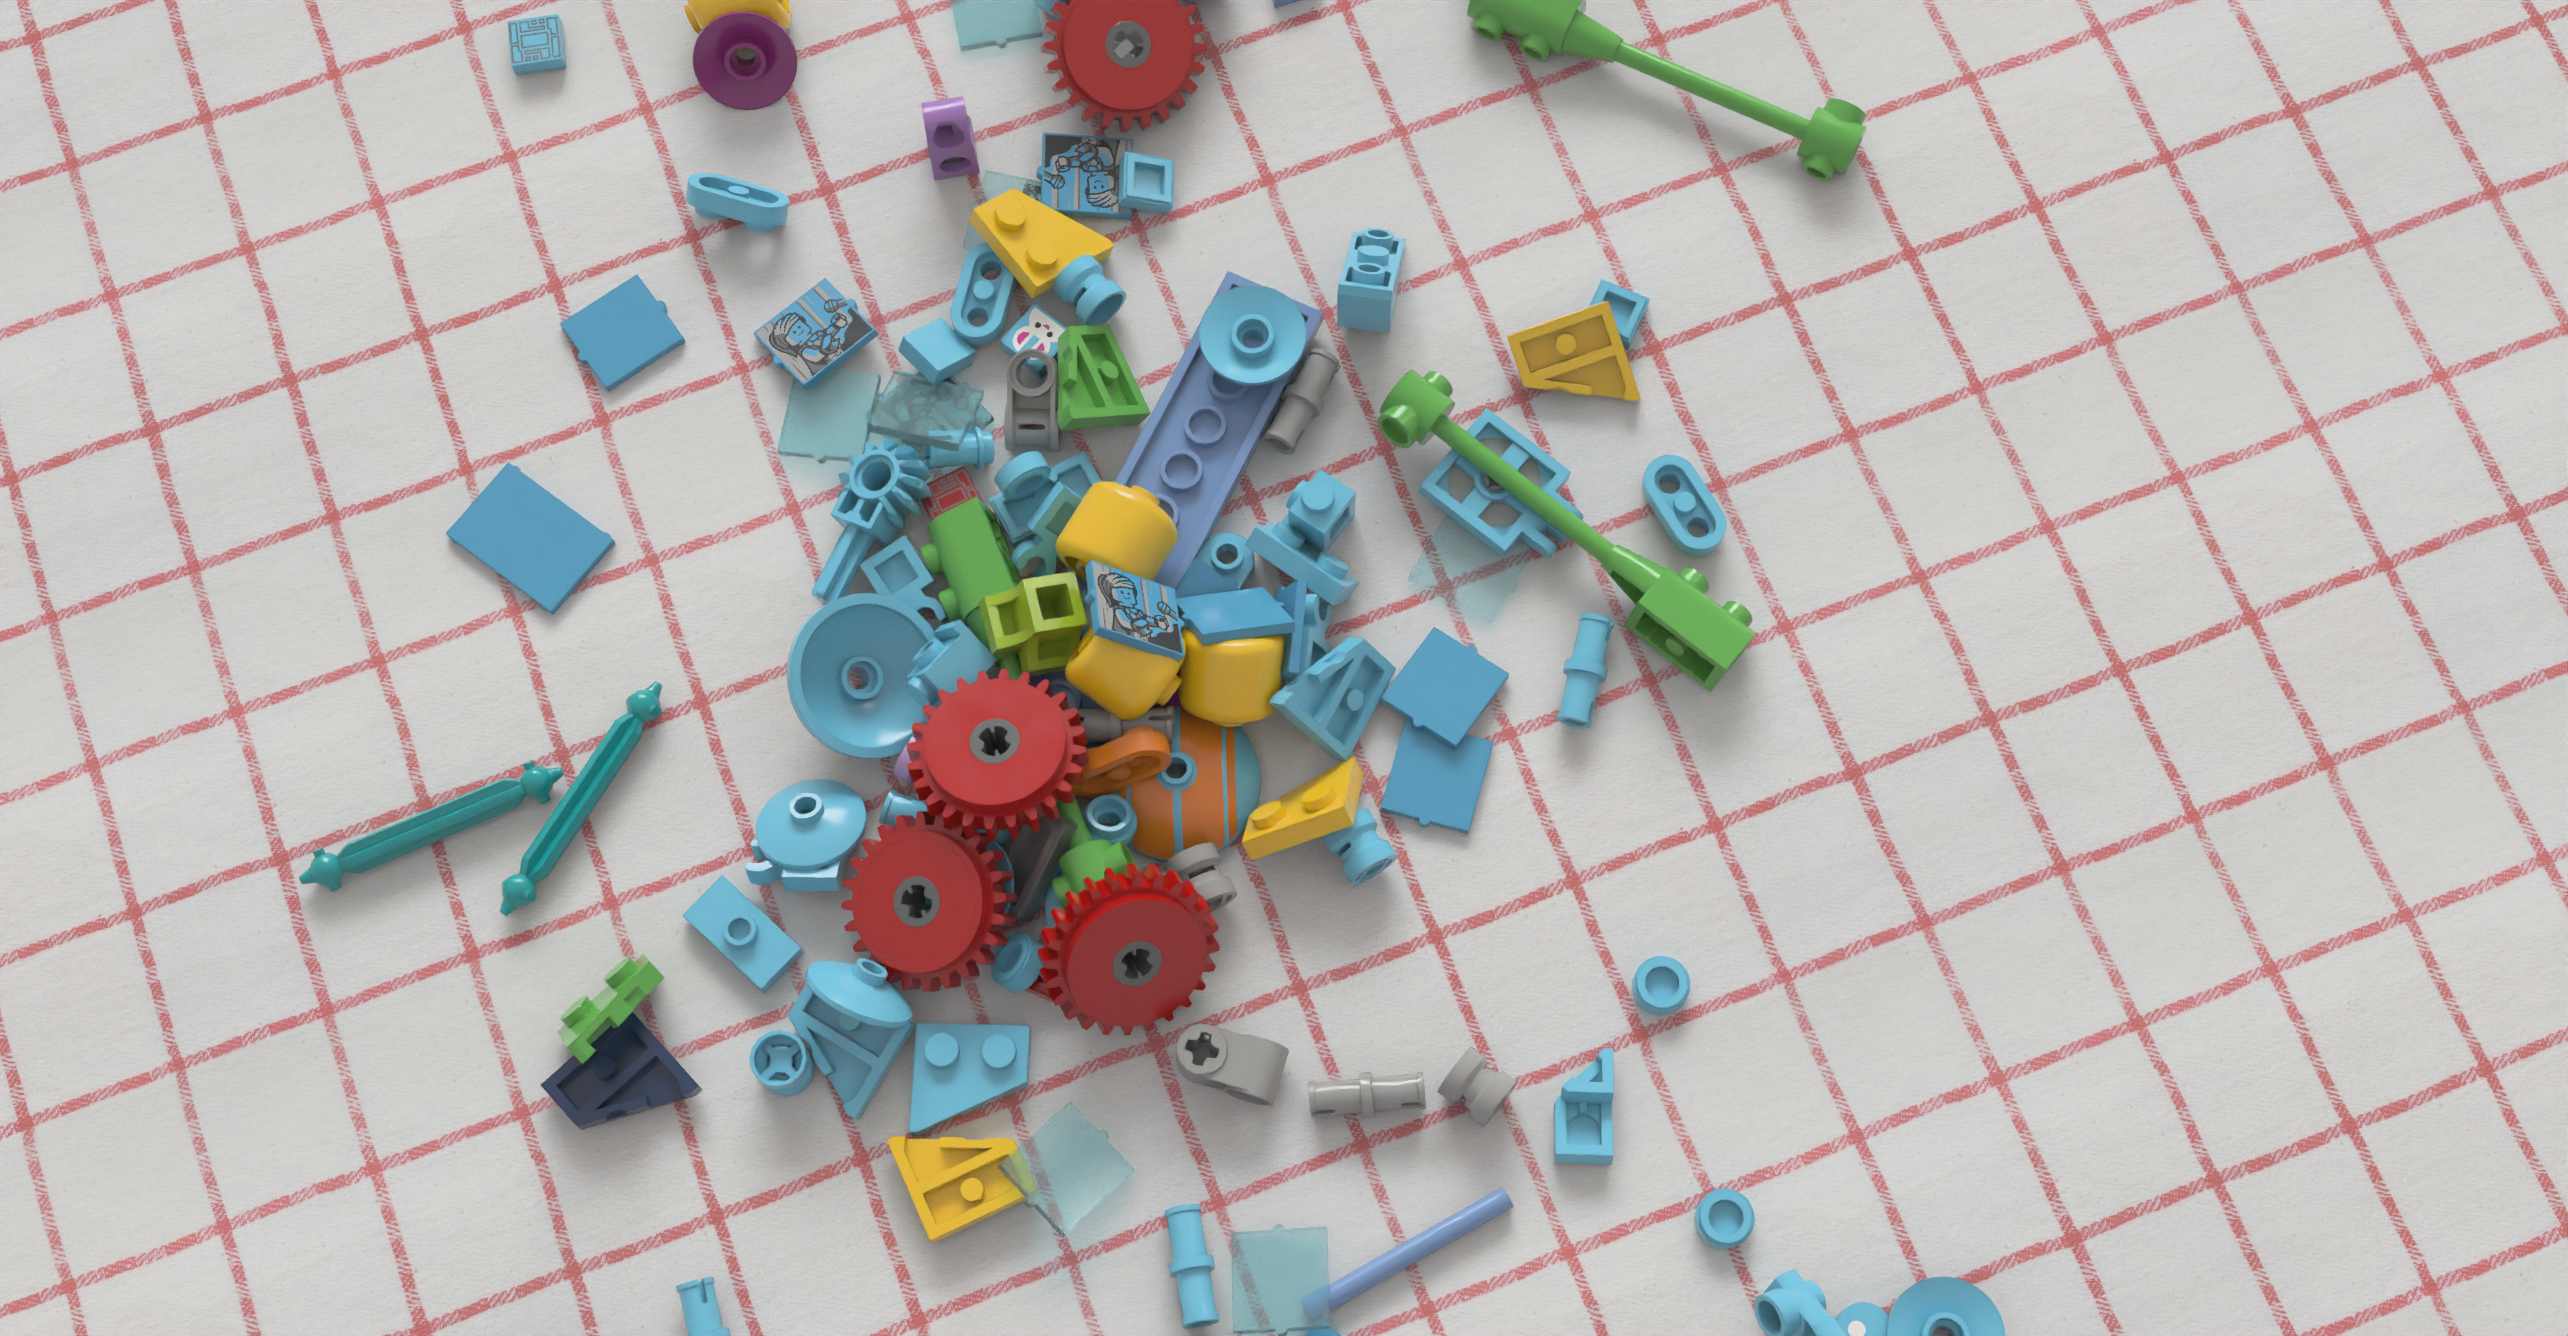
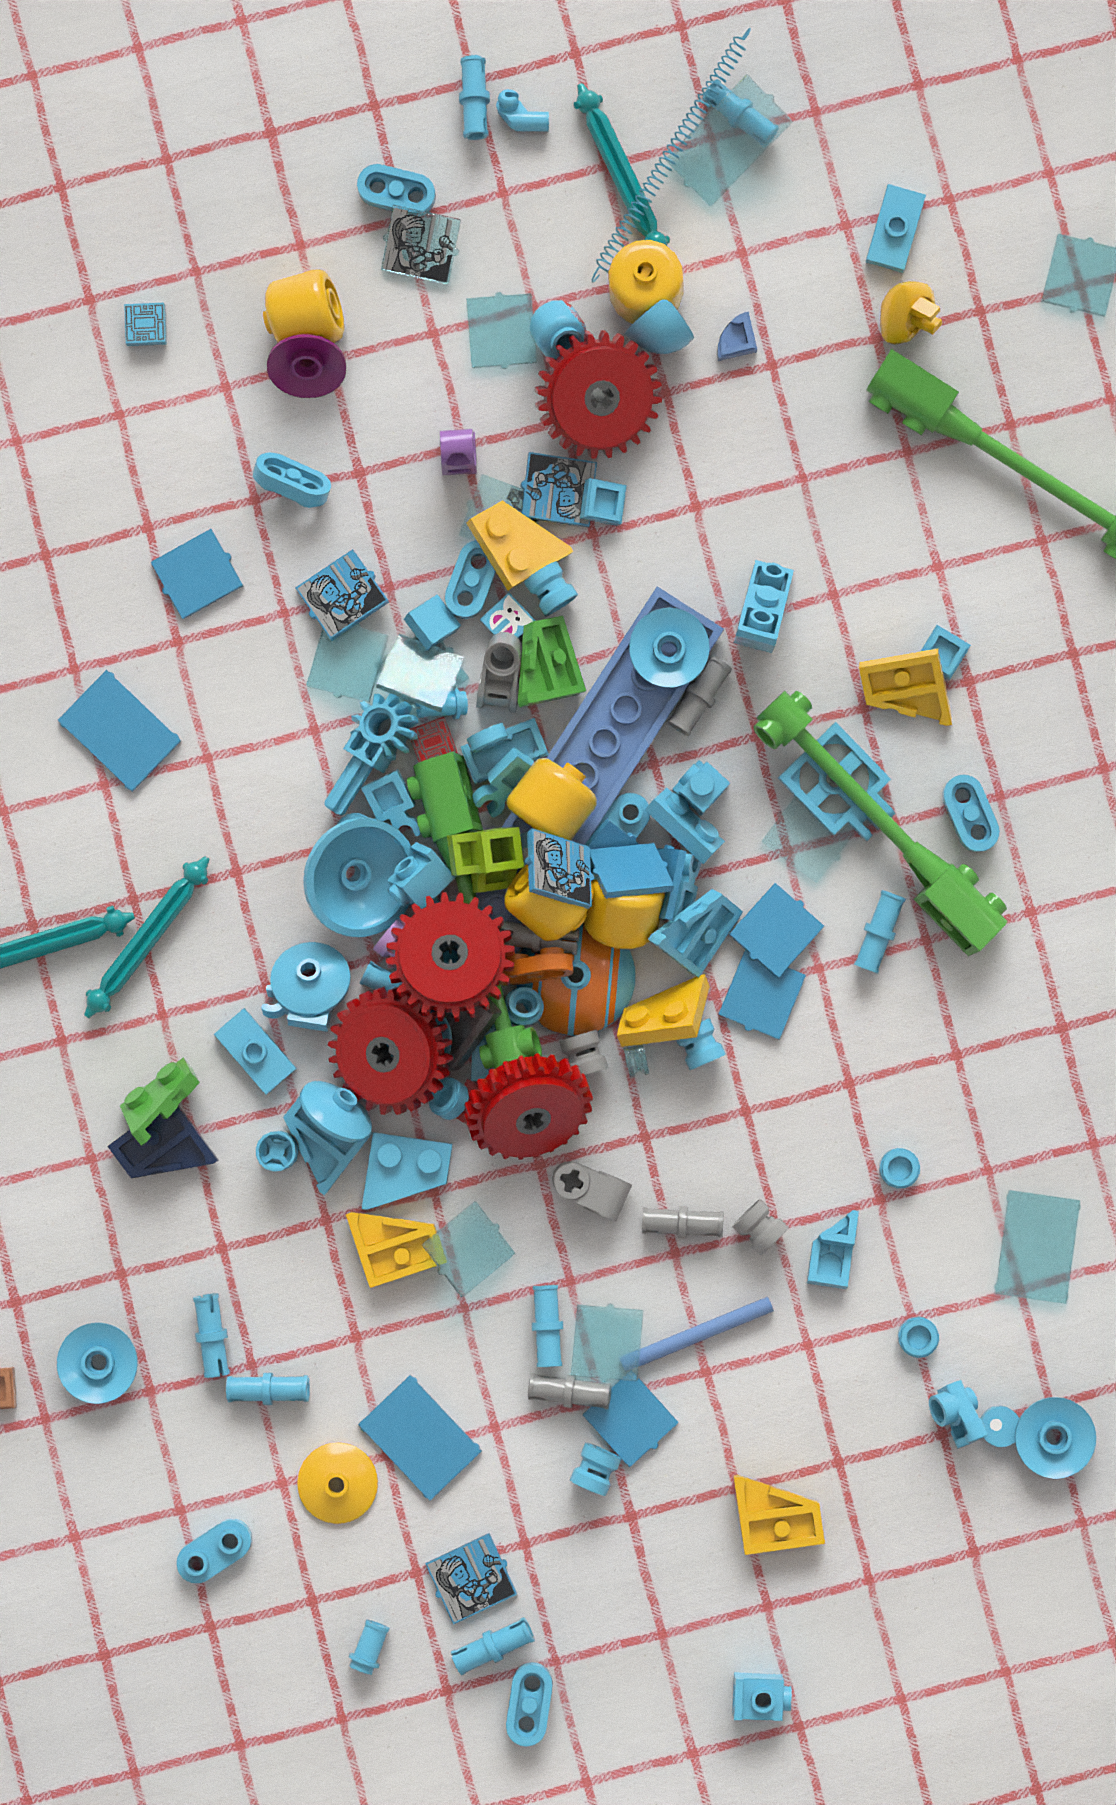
camera: 10 degrees right, 15 degrees up
none -> clear light blue bush [623,1044,650,1078]
none -> clear light blue piece [994,1190,1081,1304]

